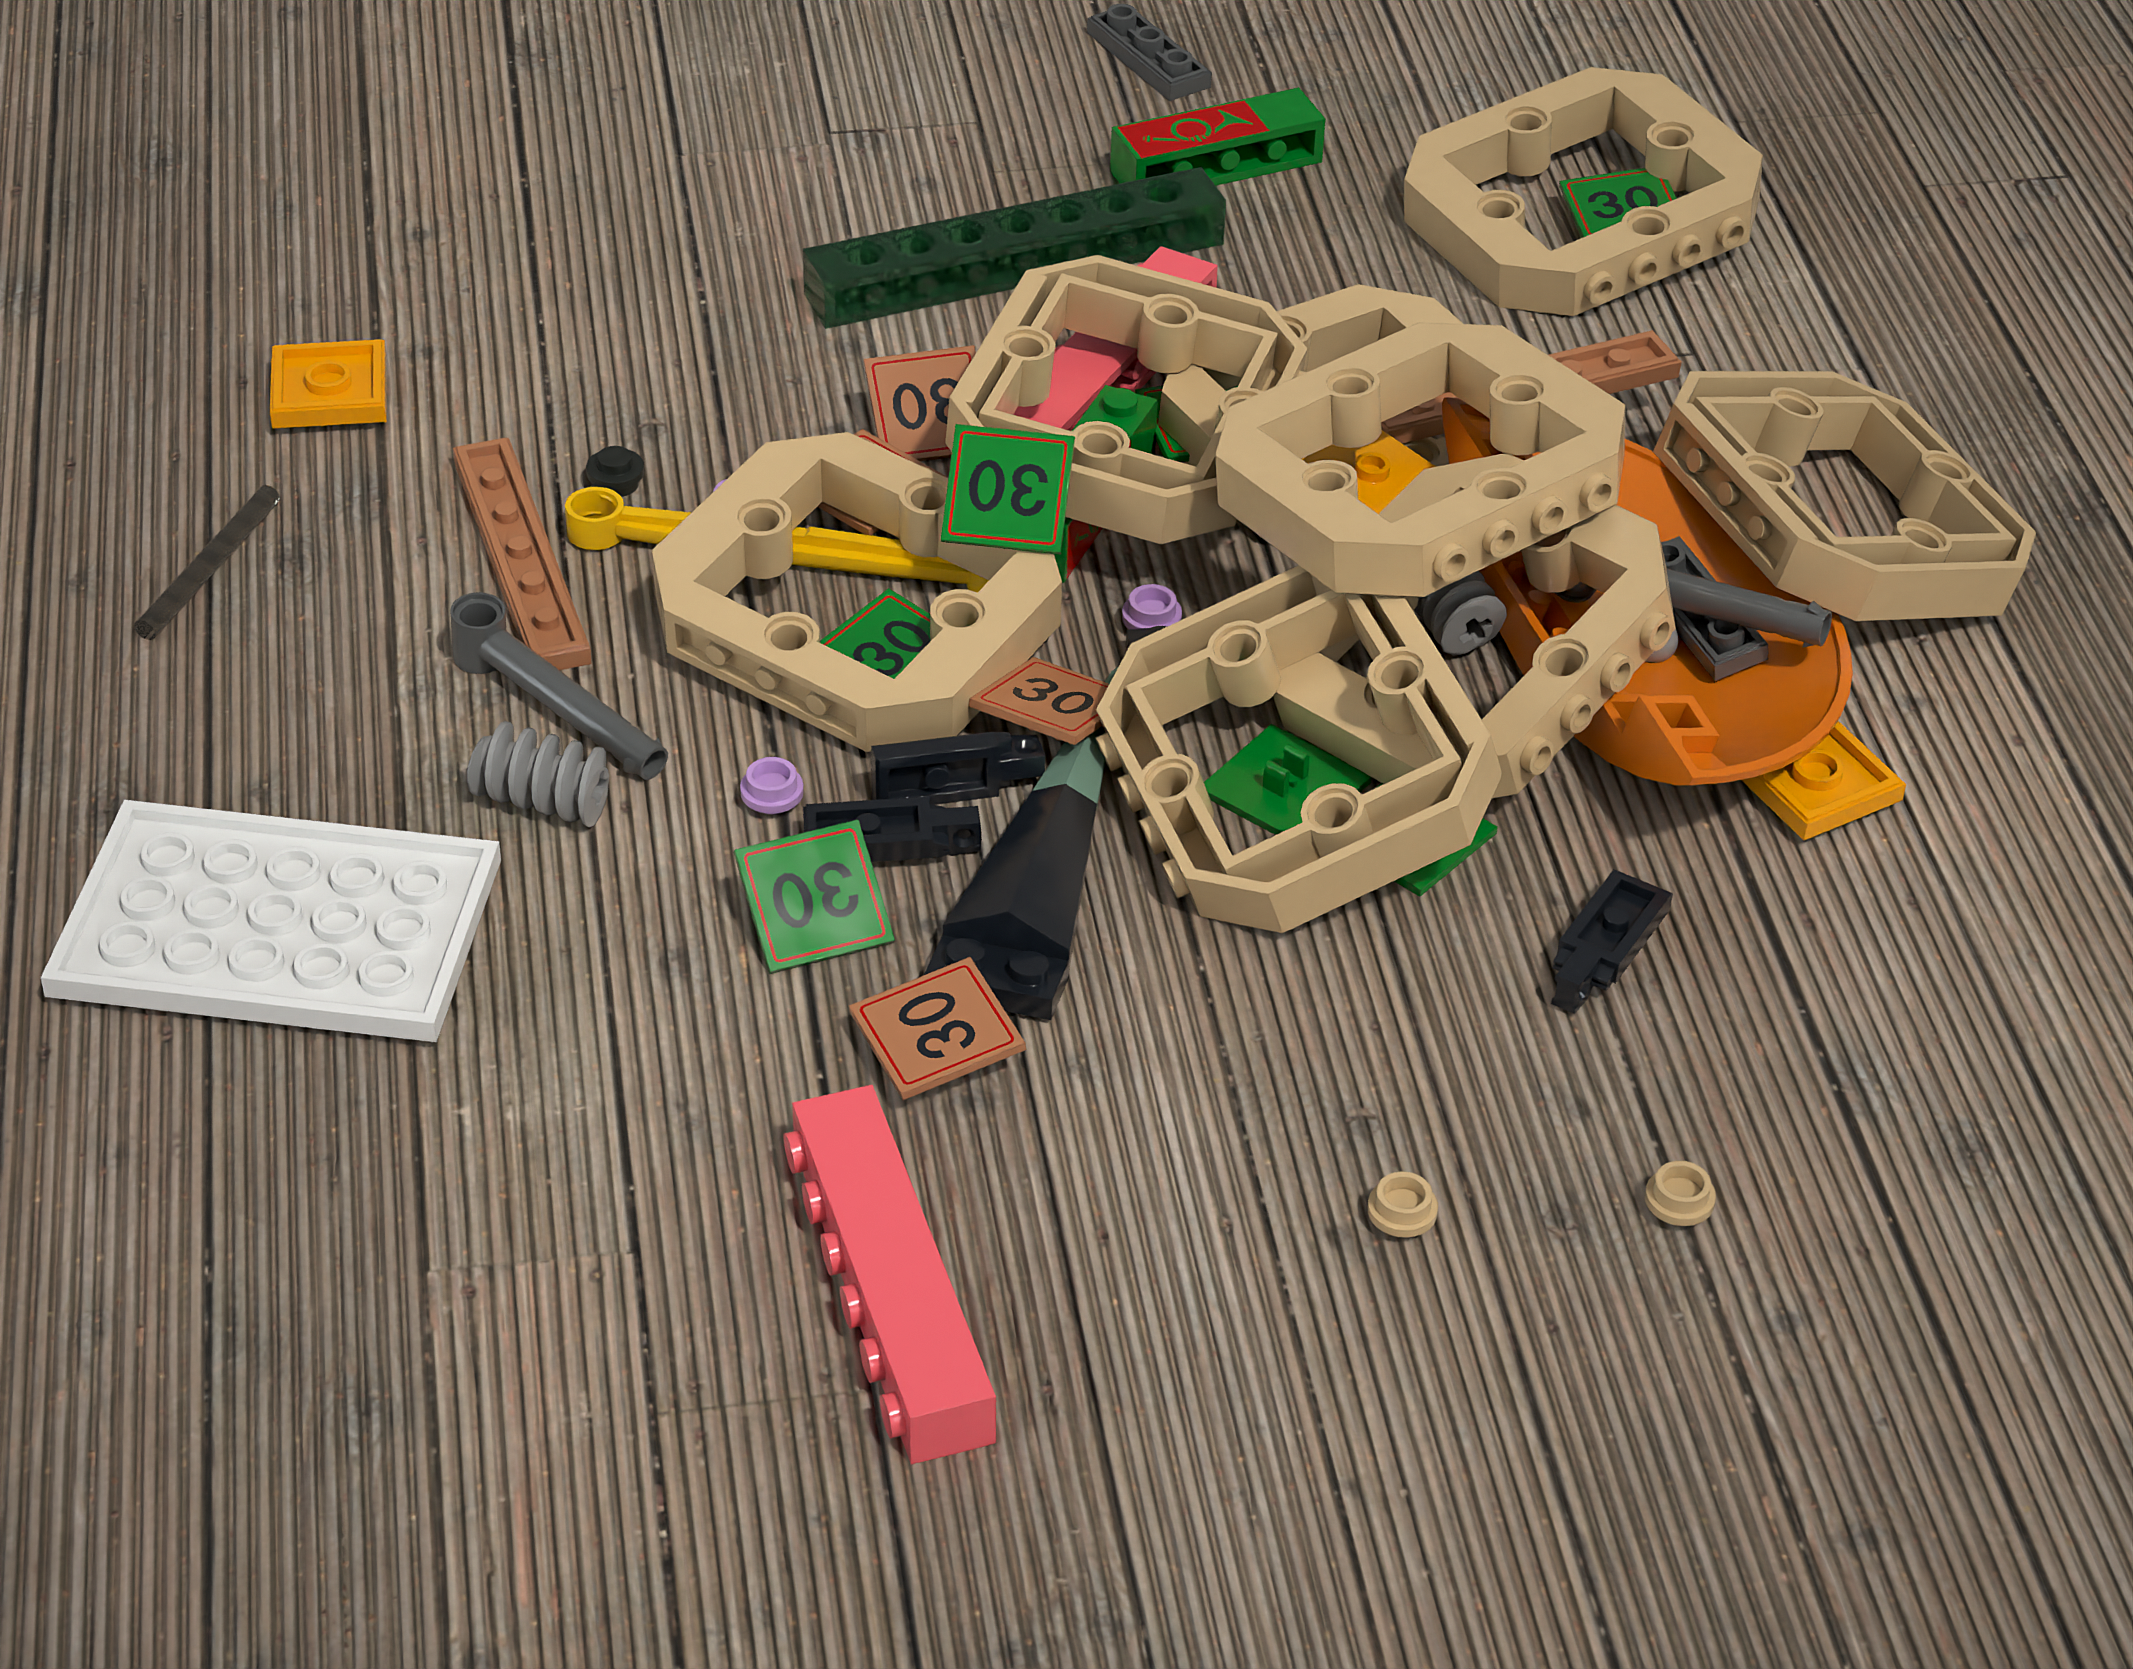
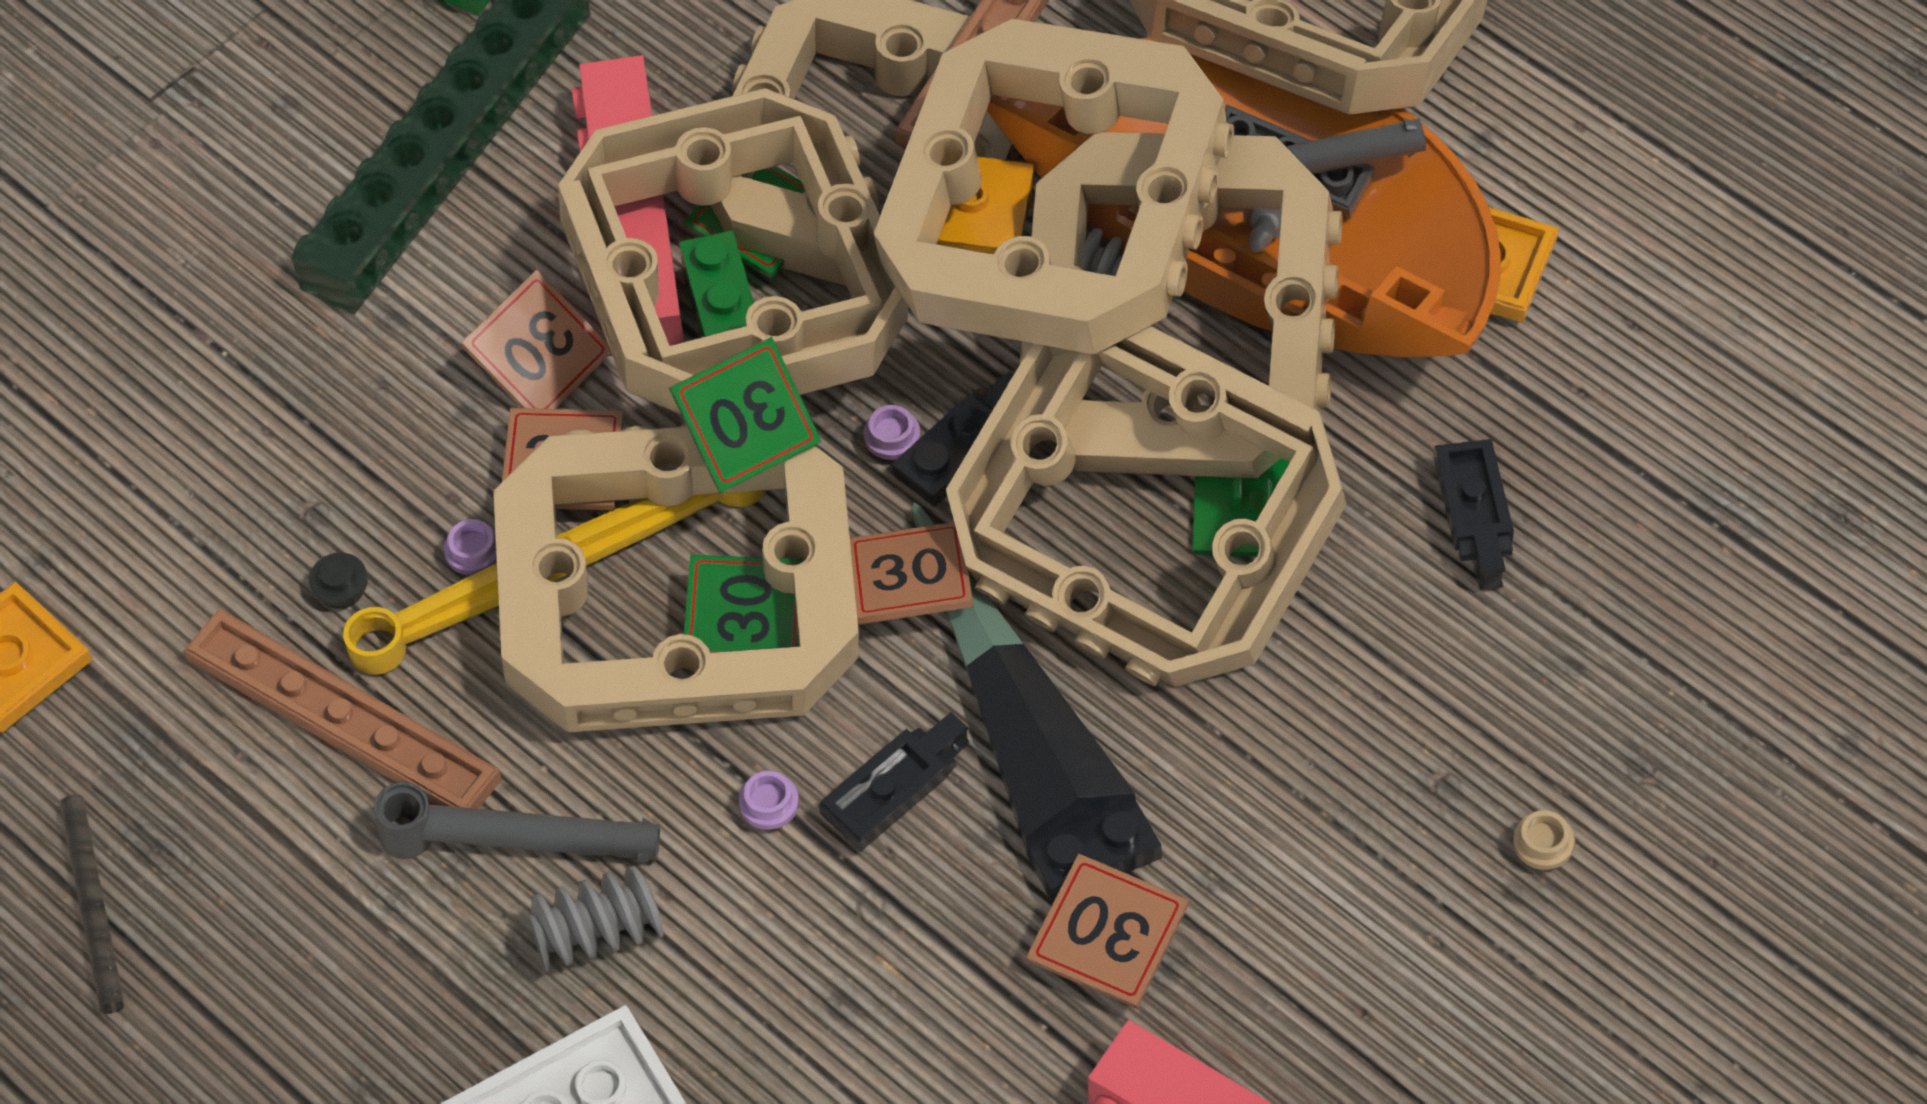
camera: 35 degrees left, 15 degrees up
piece [733,820,895,974] -> none
black hinge [871,732,1045,805] -> none
green piece [1204,724,1372,835] -> none
tan plate [1645,1161,1716,1226] -> none

